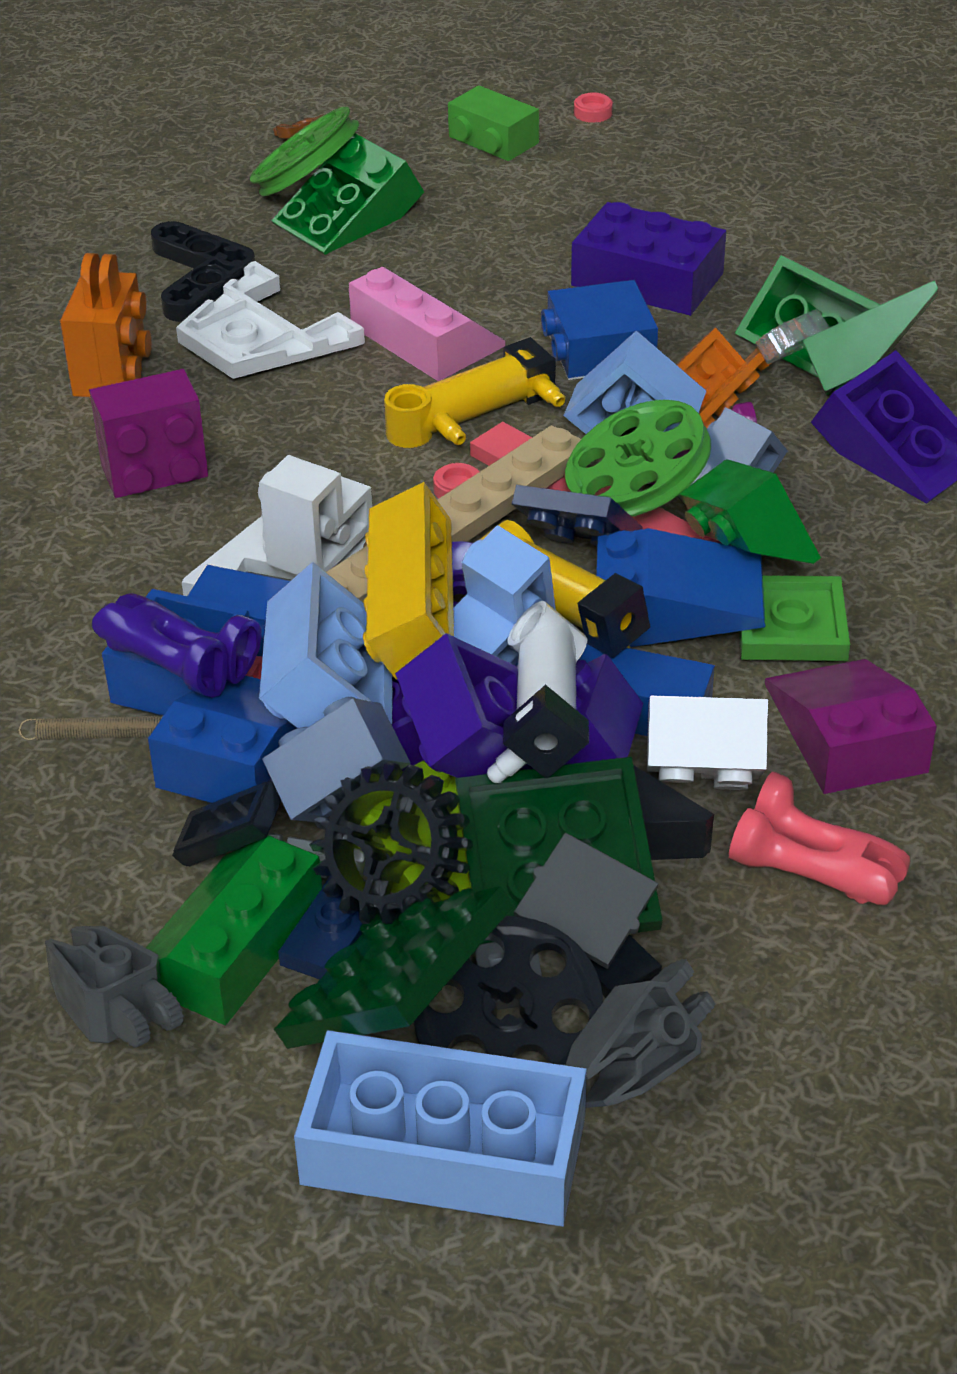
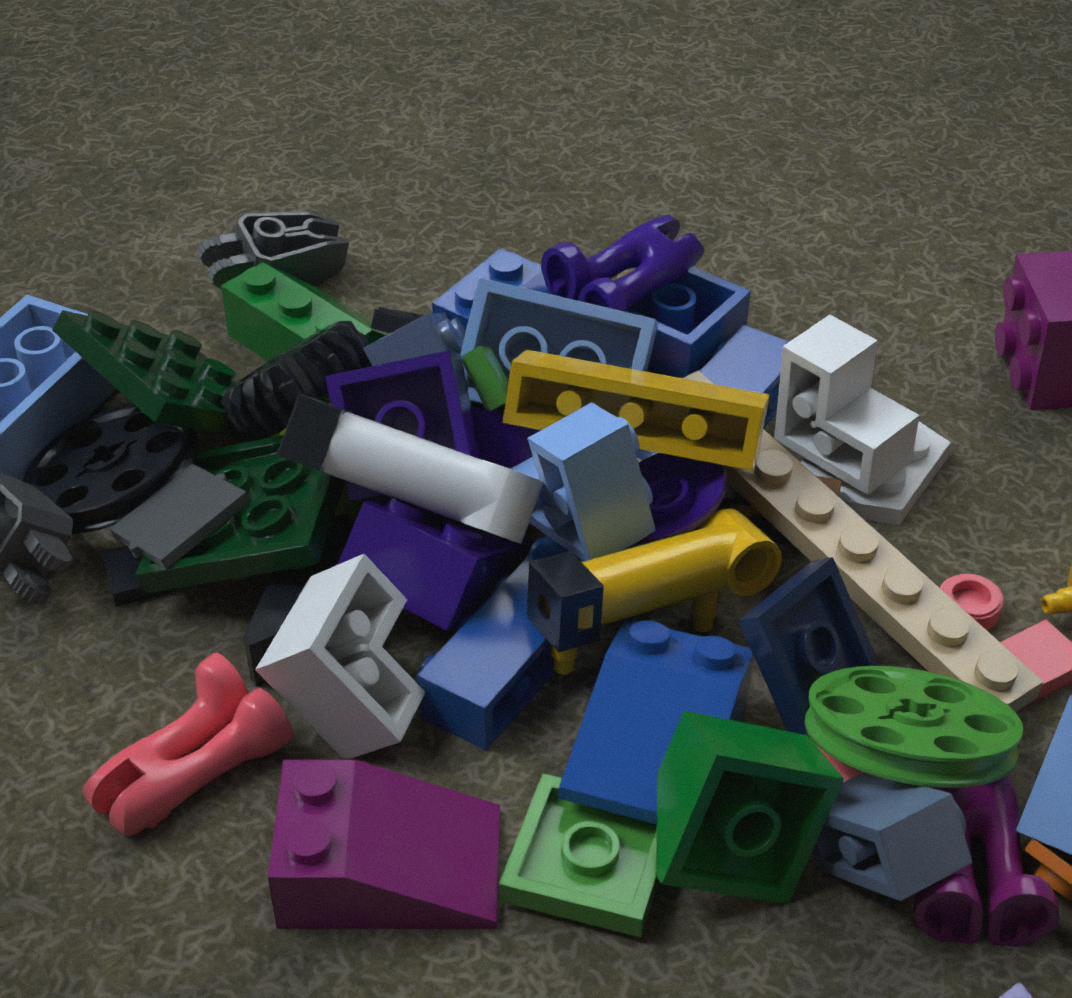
camera: 105 degrees right, 0 degrees up
none -> bright green tile [461,346,509,411]

